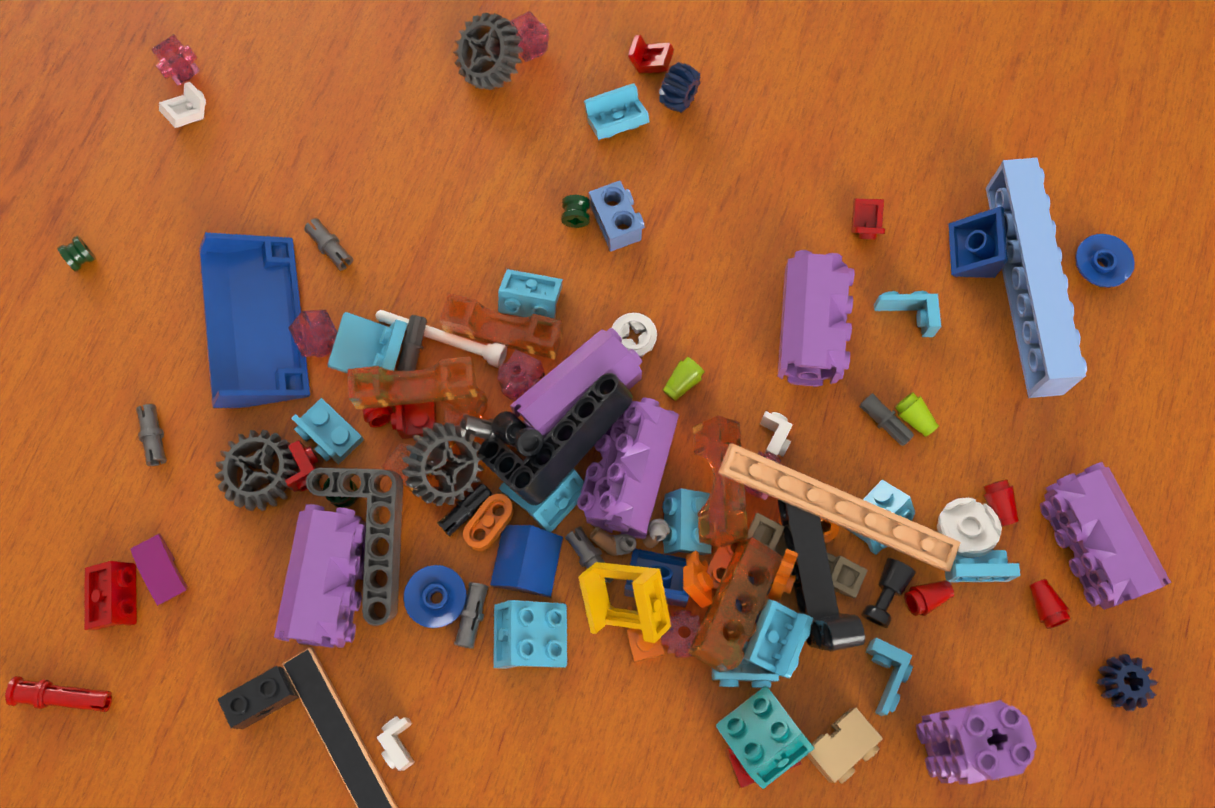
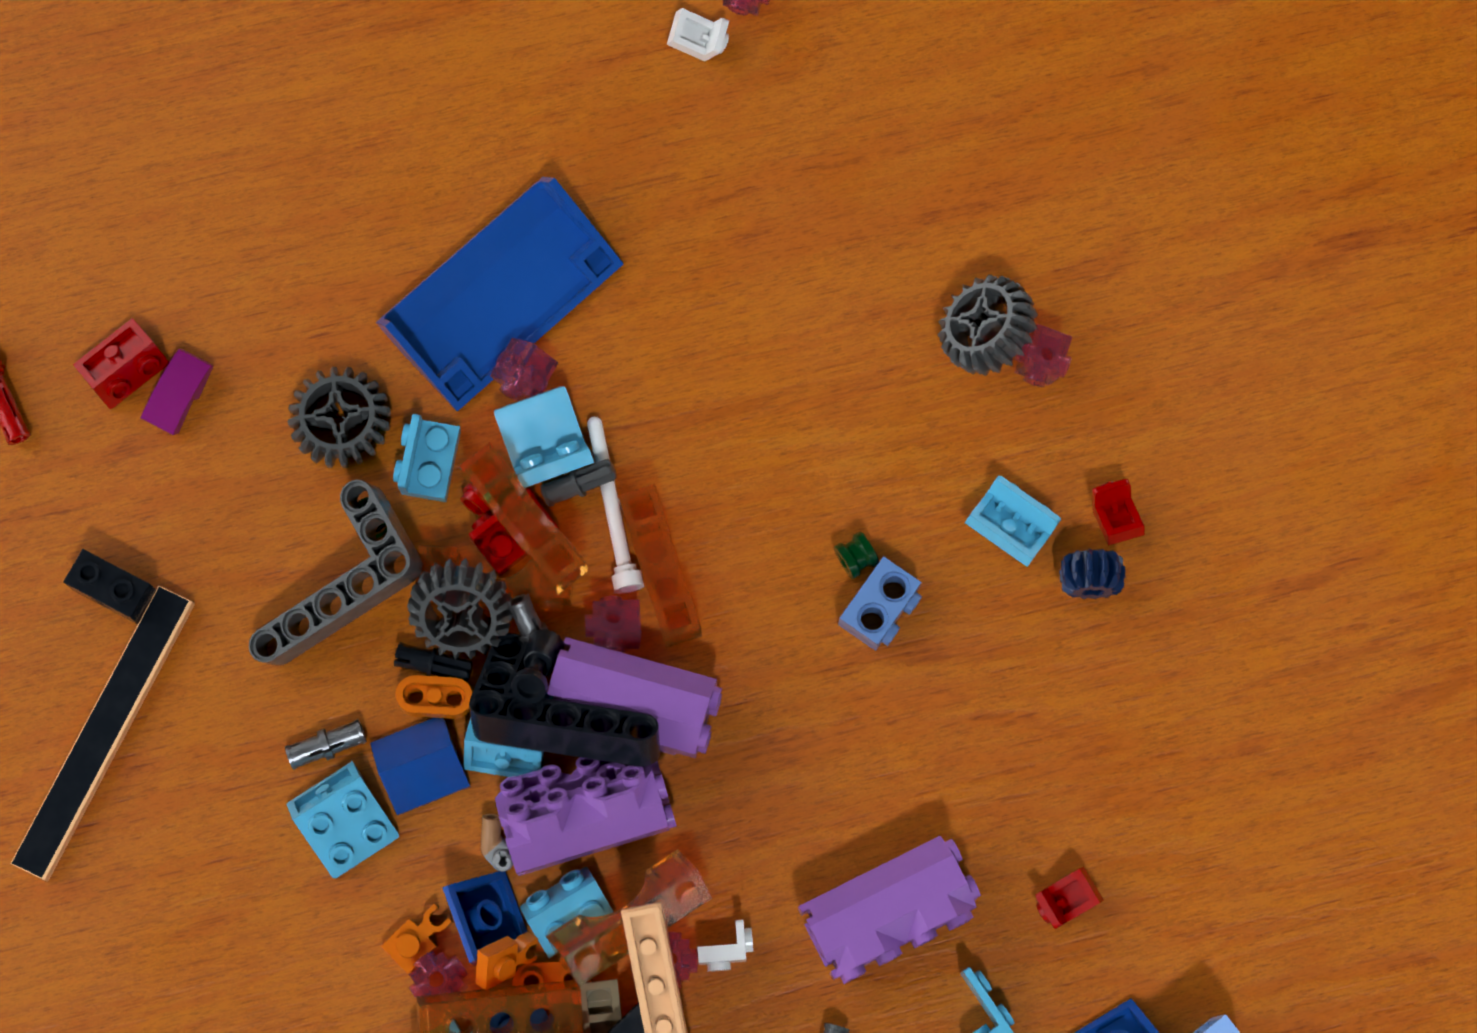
camera: 55 degrees right, 5 degrees up
dark green wheel [57,235,95,272] -> none
flat silver pin [136,404,167,466] -> none
medium lavender brick [274,504,366,648] -> none
red bracket [285,440,322,492] -> none
flat silver pin [304,218,353,270] -> none
white bracket [377,716,415,771] -> none
blue dish [404,565,467,628] -> none
medium azure bracket [498,269,563,322] -> none
flat silver pin [565,526,615,585] -> none
yellow window [578,562,671,643] -> none
white gear [612,313,657,357] -> none
light grey arm [642,519,671,548] -> none
lime cone [663,357,705,401] -> none

